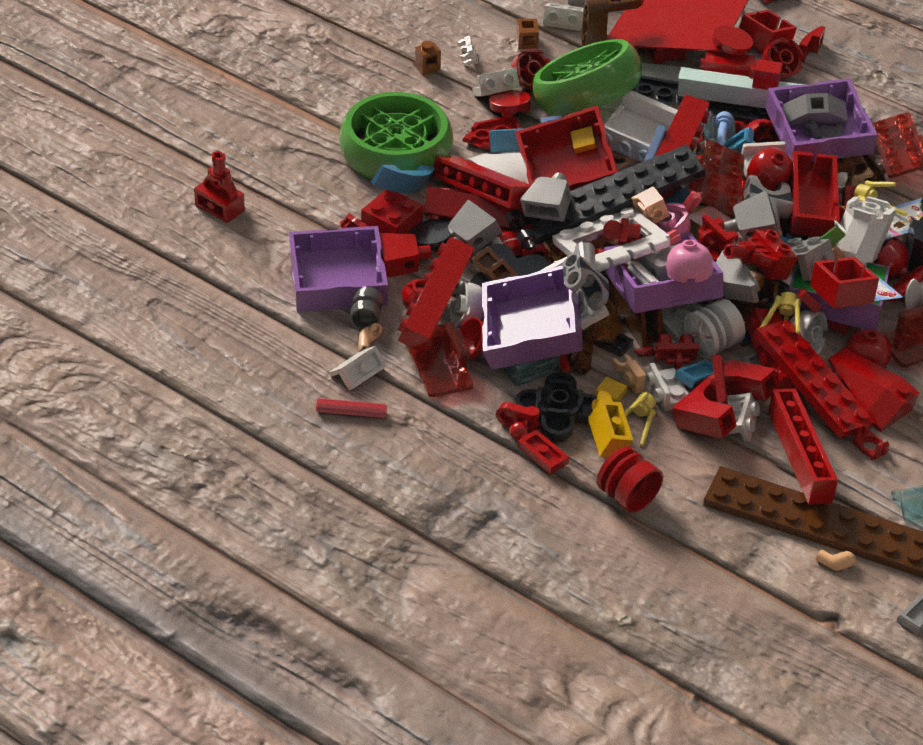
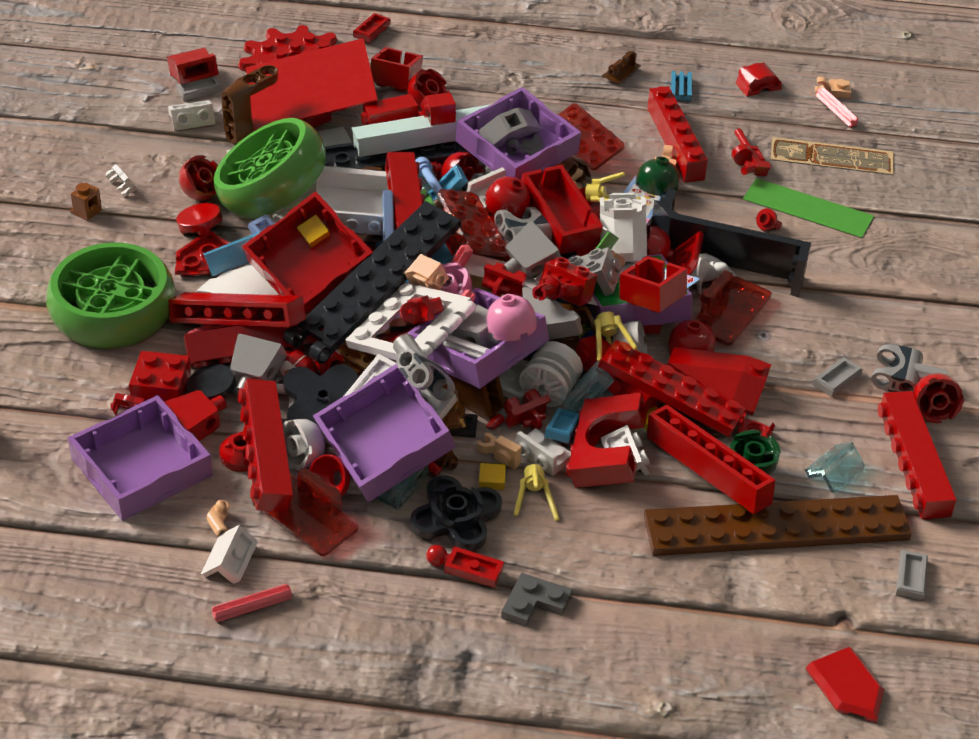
camera: 30 degrees left, 0 degrees up
dark grey wheel [350,287,383,330] -> none
dark azure slope [371,165,435,193] -> none
reddish brown slope [471,246,518,281] -> none
white bracket [472,68,520,96] -> none
red plate [496,402,540,433] -> none
dark orange brick [516,18,539,49] -> none
light grey torso [520,172,571,222] -> none
yellow brick [588,390,634,457] -> none
red wheel [596,446,664,513] -> none
red plate [710,355,728,405] -> none
red tile [712,25,753,56] -> none
red tile [797,288,822,314] -> none
red slope [799,26,825,62] -> none
light nougat arm [816,550,856,571] -> none
none -> dark grey plate [501,572,572,627]
none -> clear light blue panel [562,361,614,413]
none -> dark green cylinder [729,430,781,475]
none -> red tile [806,647,885,723]

